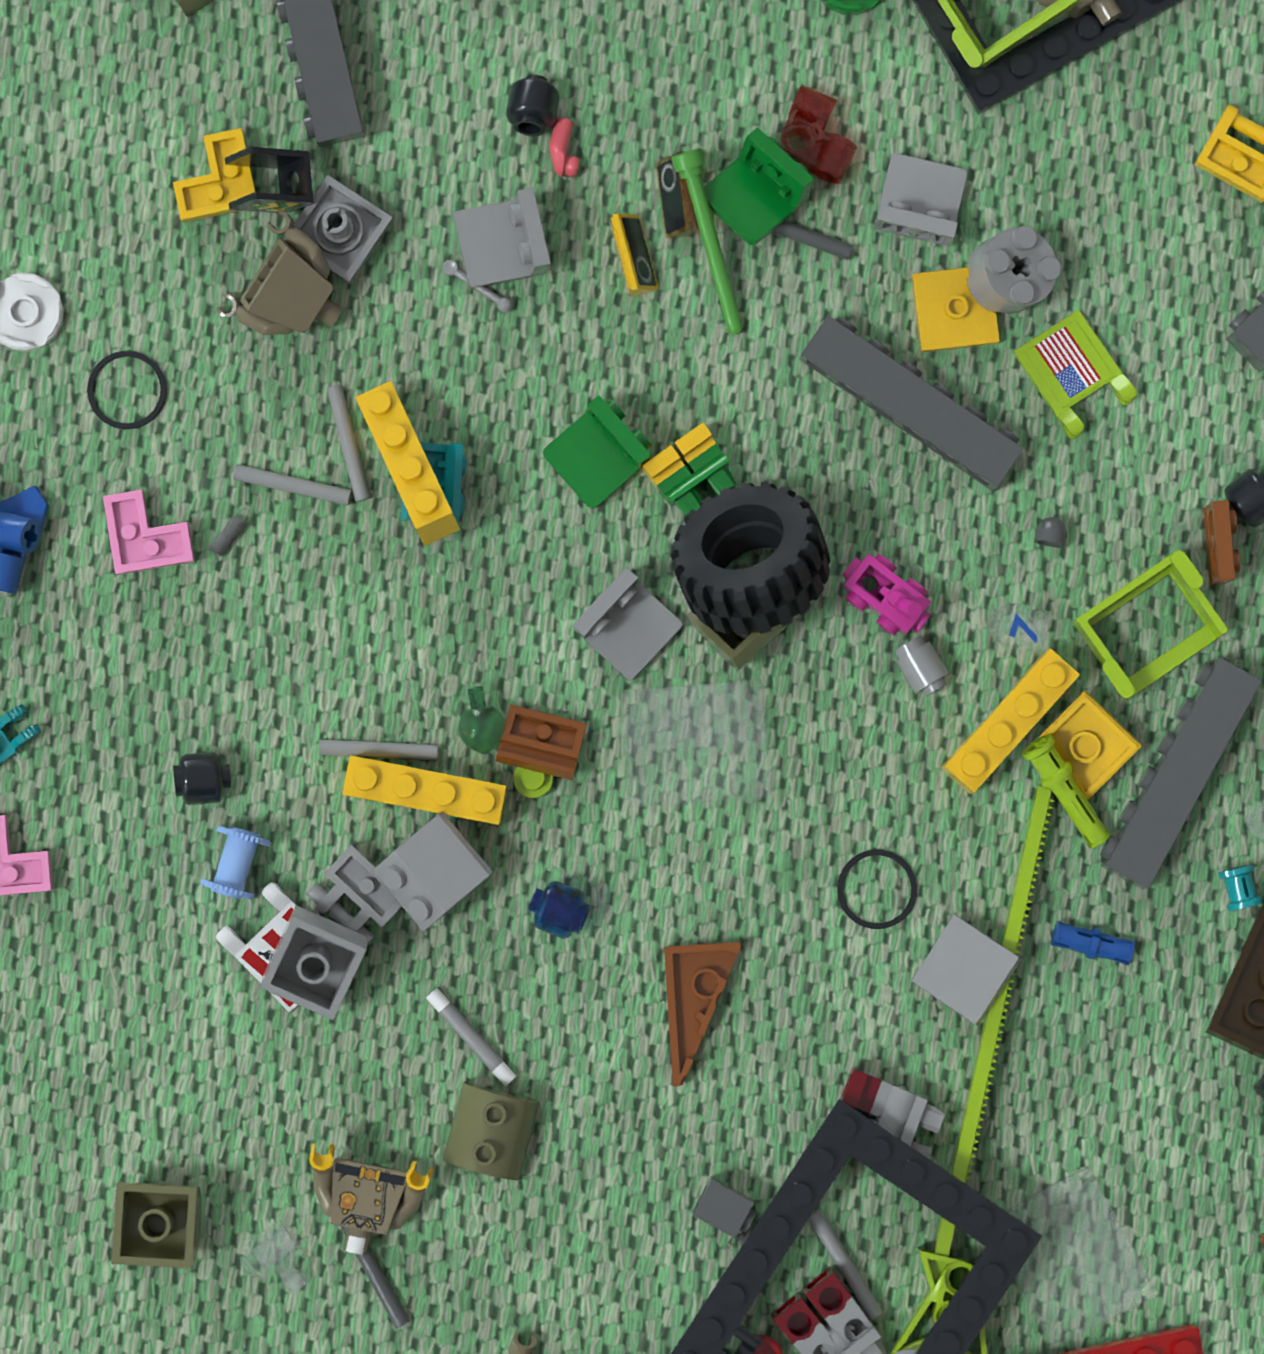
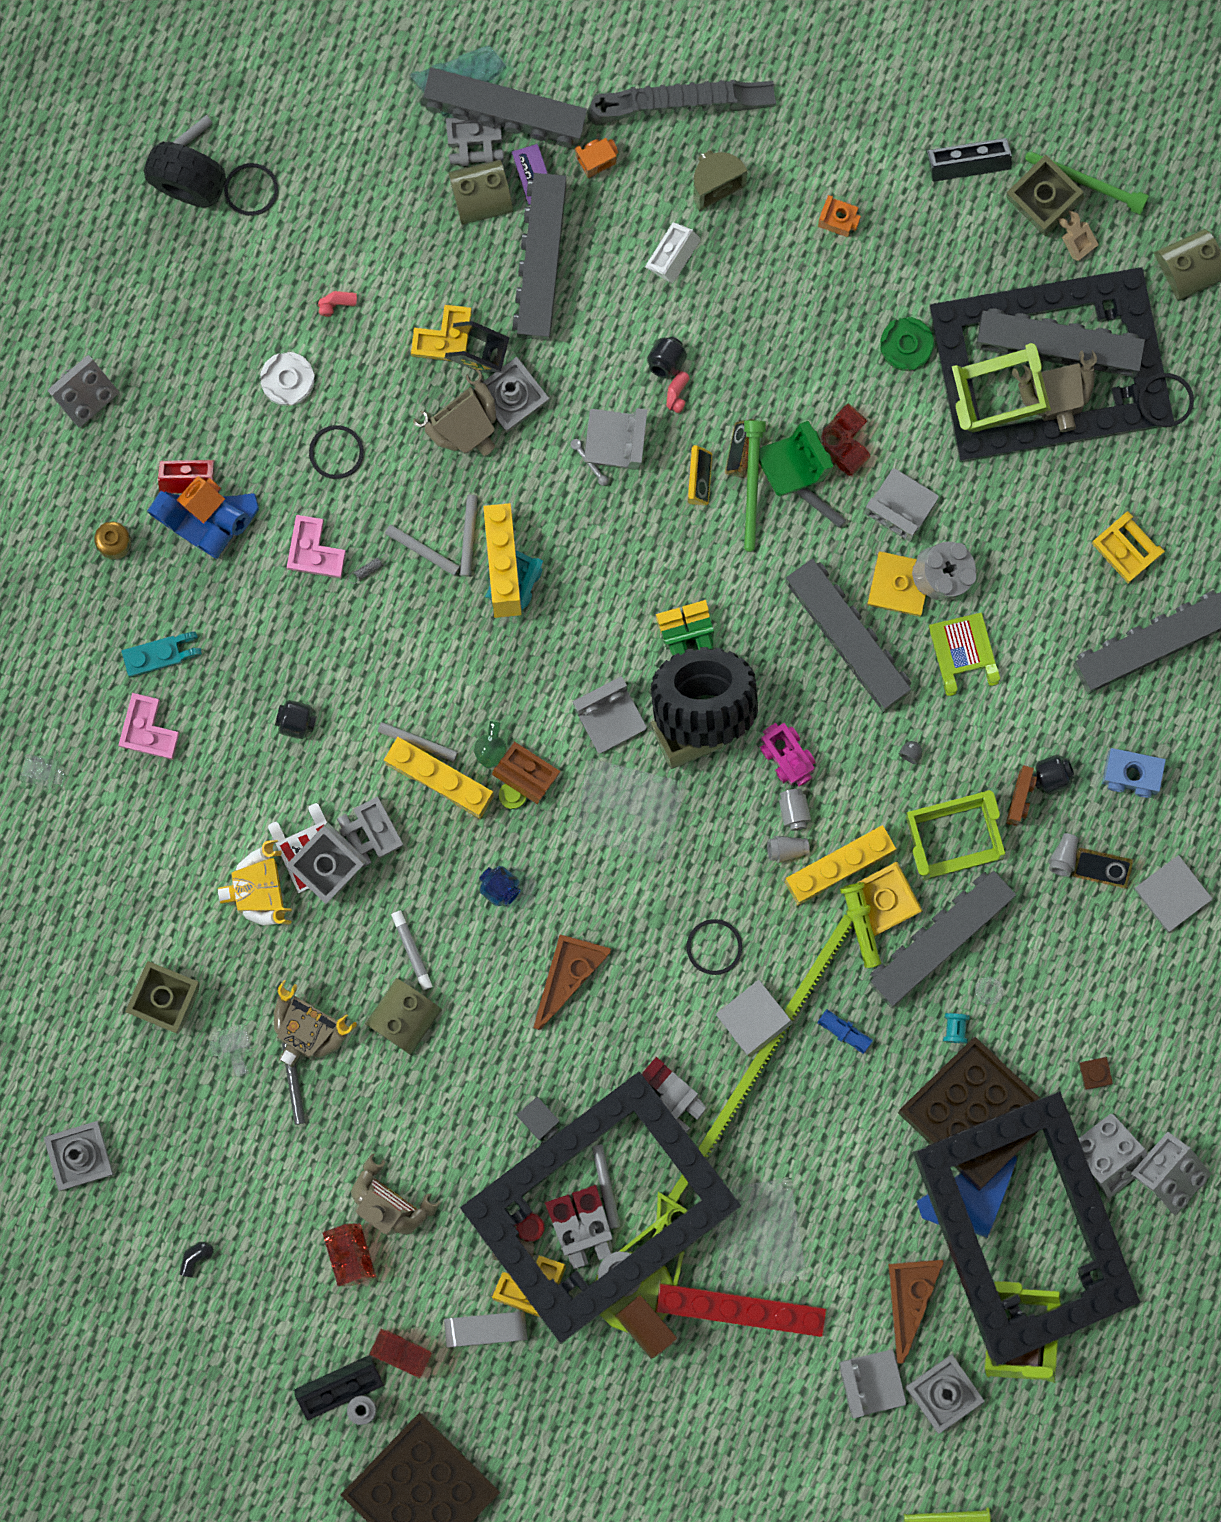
camera: 25 degrees right, 5 degrees down
light blue hose [201,826,271,899] -> none
light grey slope [372,811,493,932] -> none
green bracket [543,395,652,509] -> none
clear brick [988,602,1052,656] -> none
none -> torso [218,840,292,926]
none -> coral arm [318,291,357,317]
none -> light grey cone [767,836,809,863]

